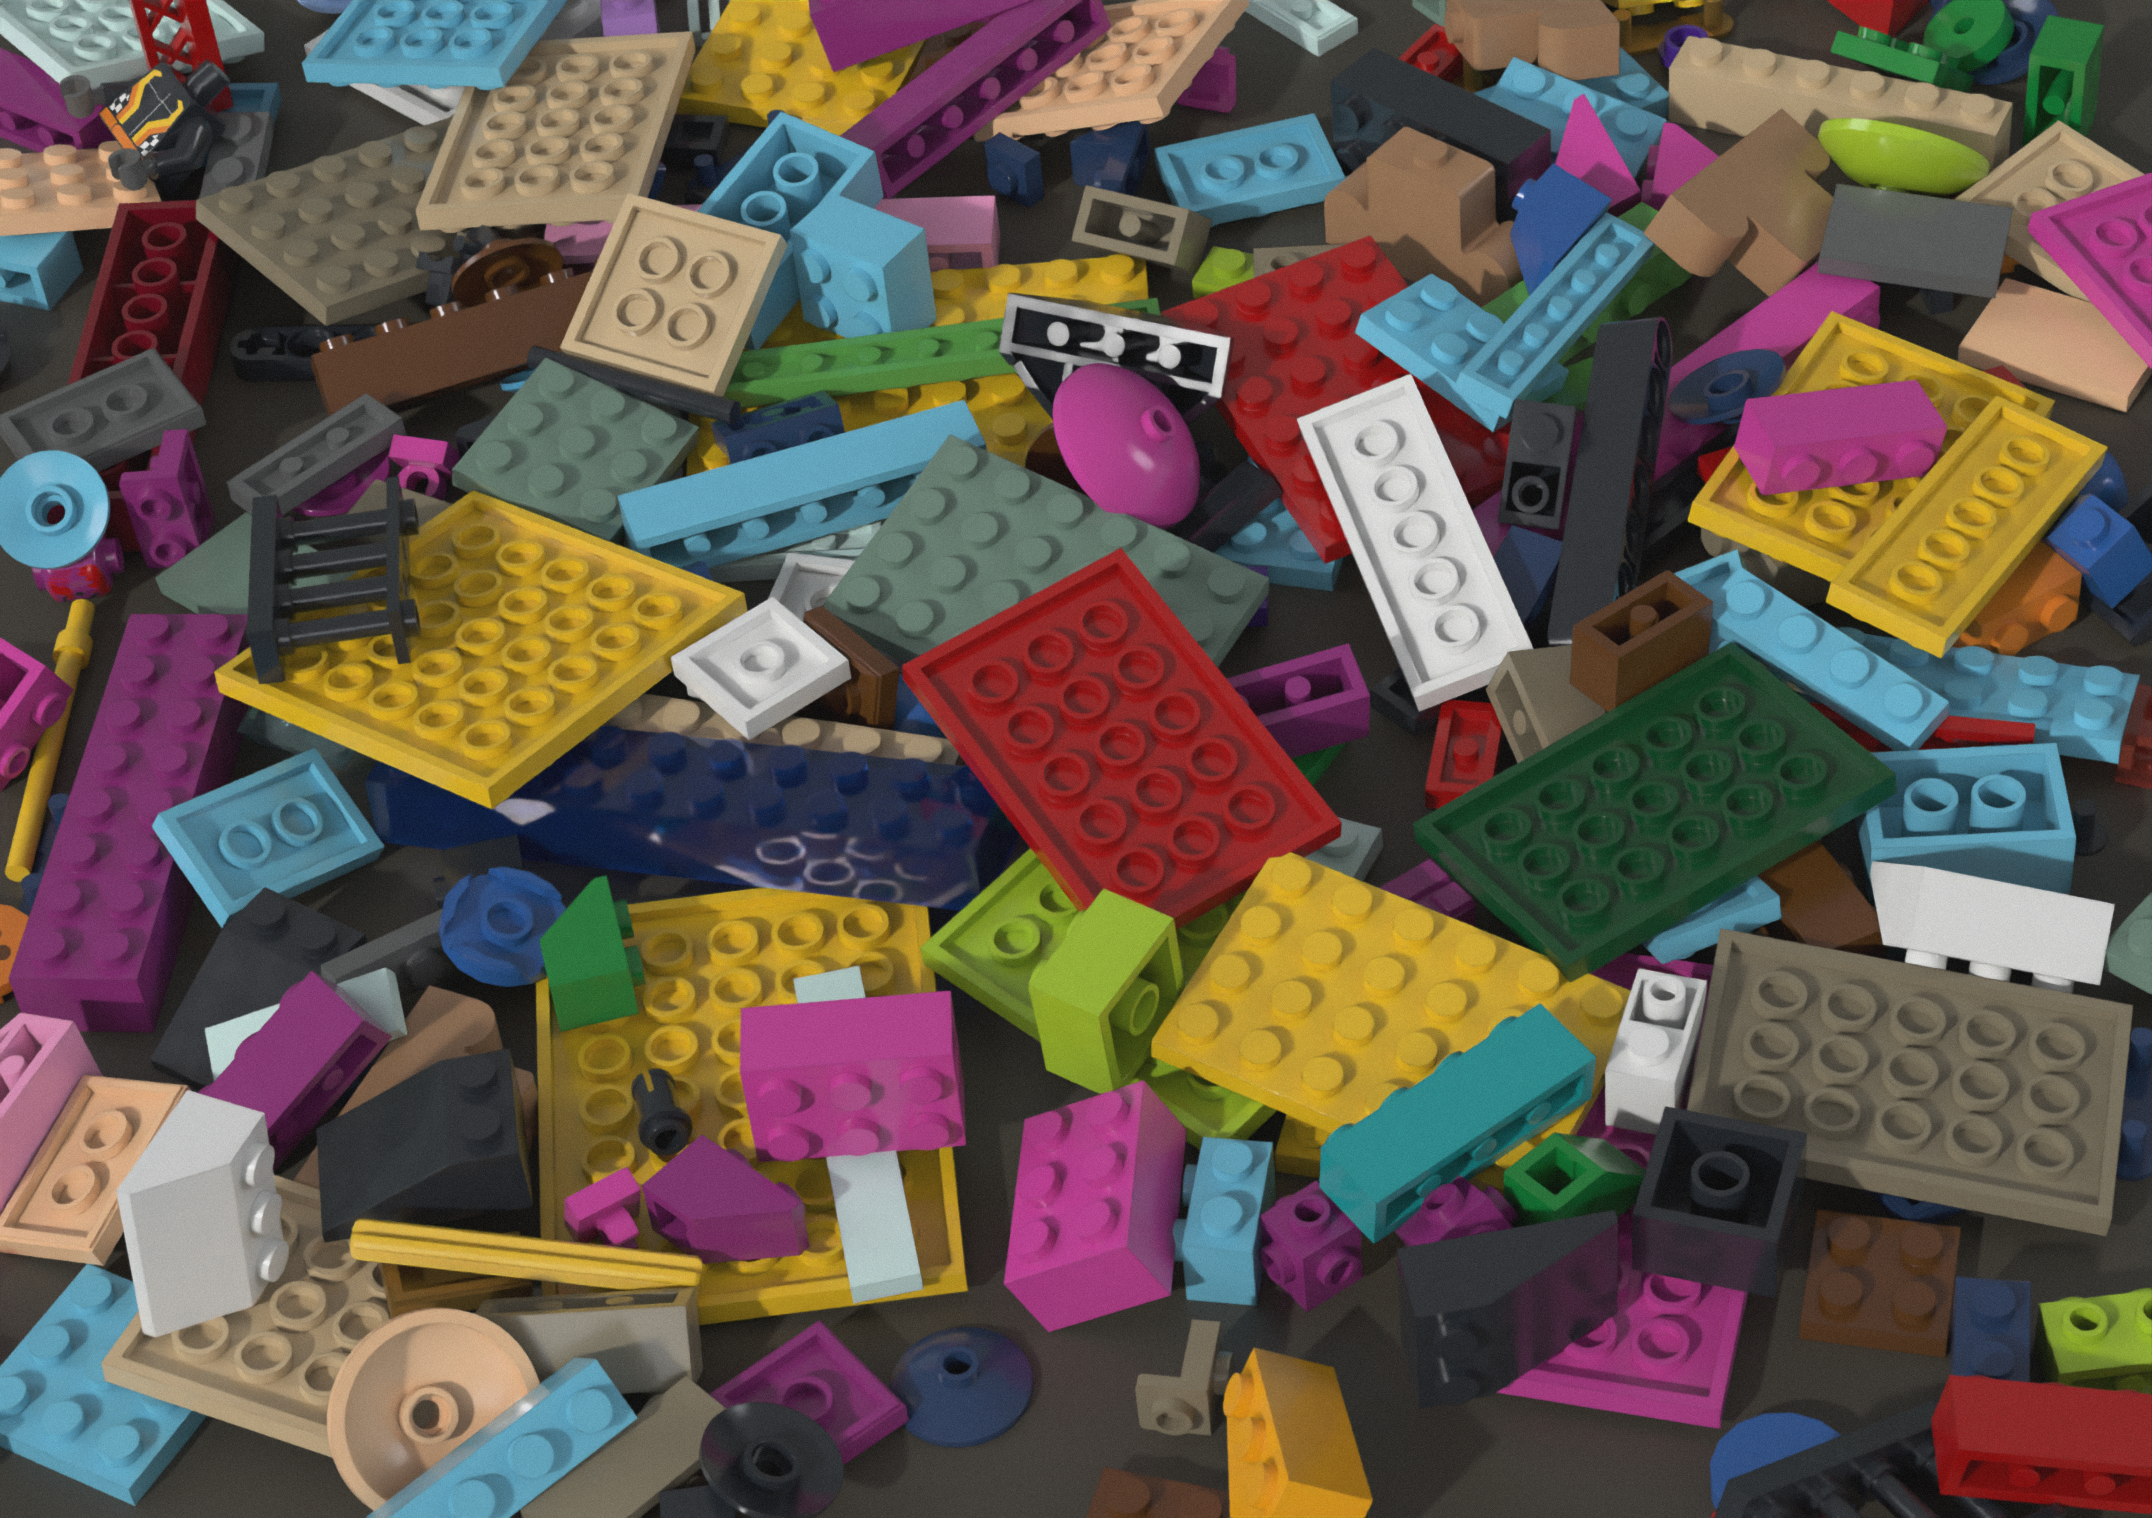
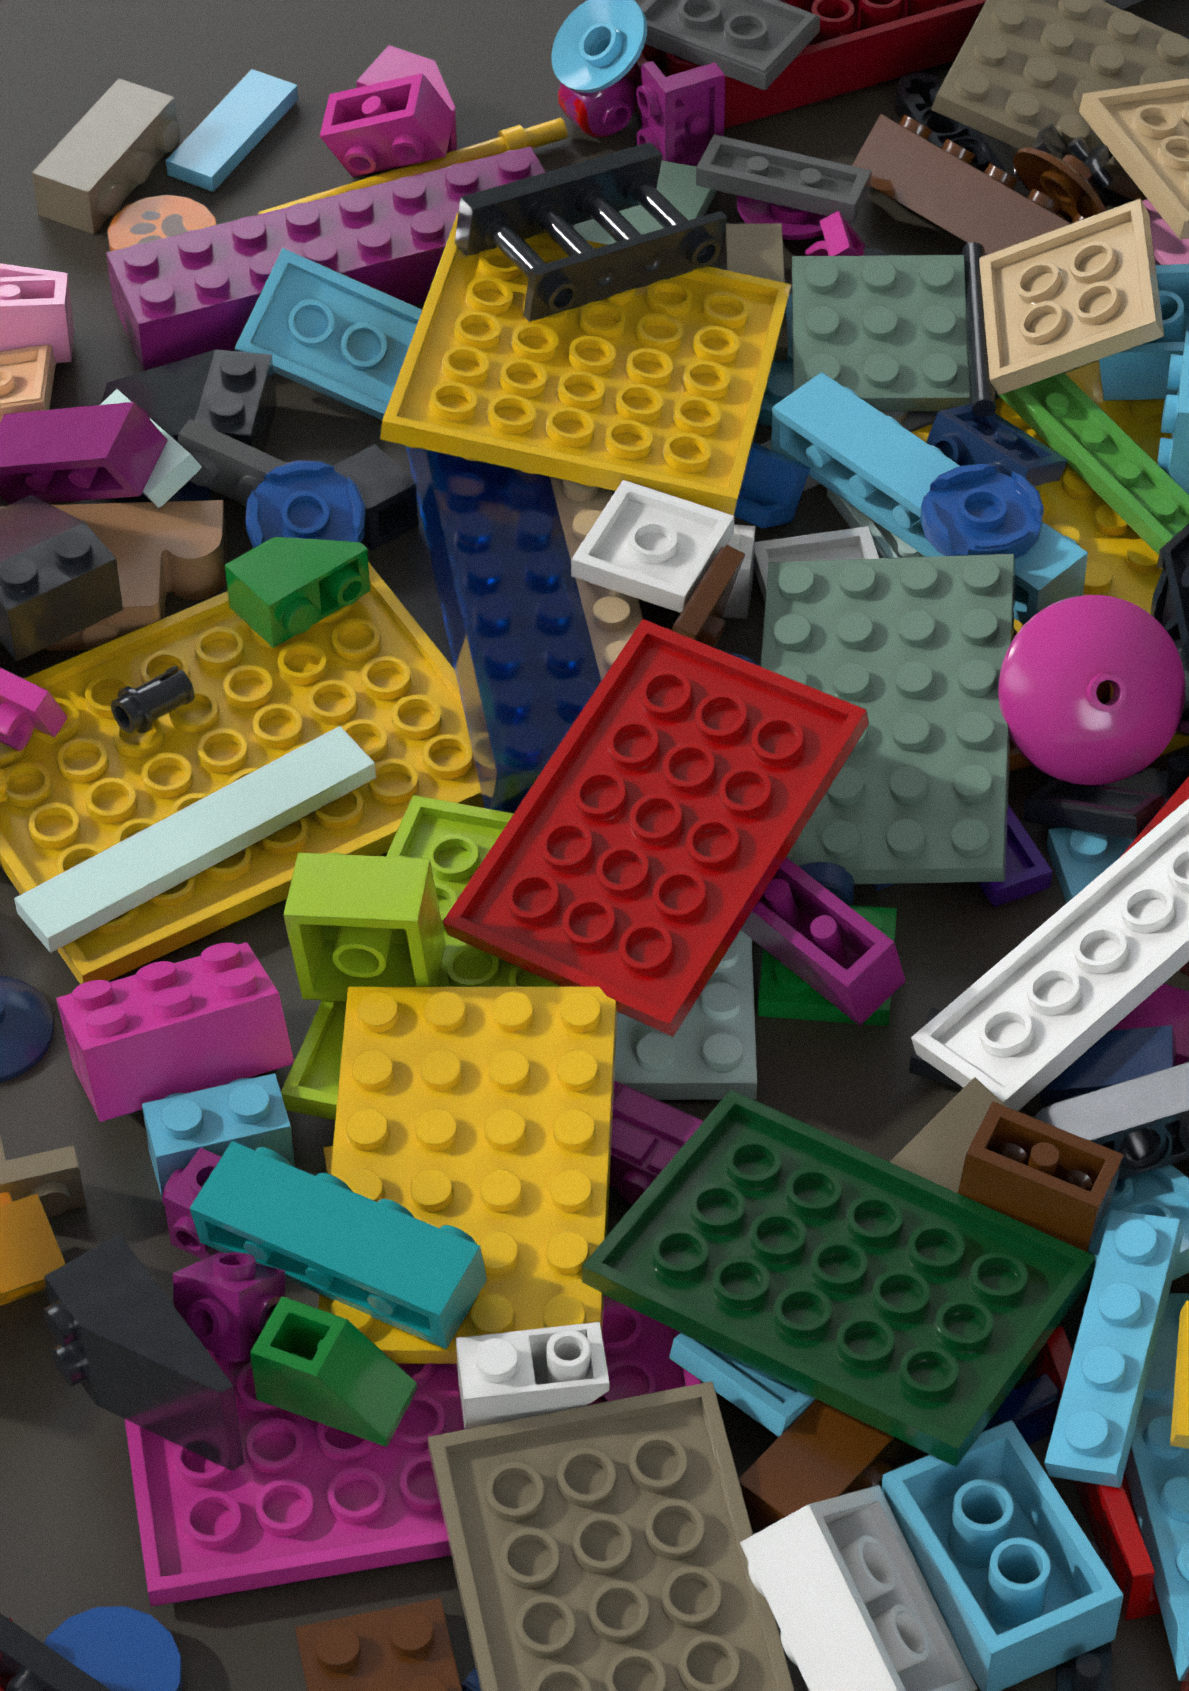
camera: 60 degrees right, 5 degrees up
magenta slope [642,1135,810,1264] -> none
dark pink brick [740,991,966,1163] -> none
red plate [1425,700,1504,809] -> none
black brick [1632,1106,1807,1298] -> none
none -> blue tile [920,464,1044,559]

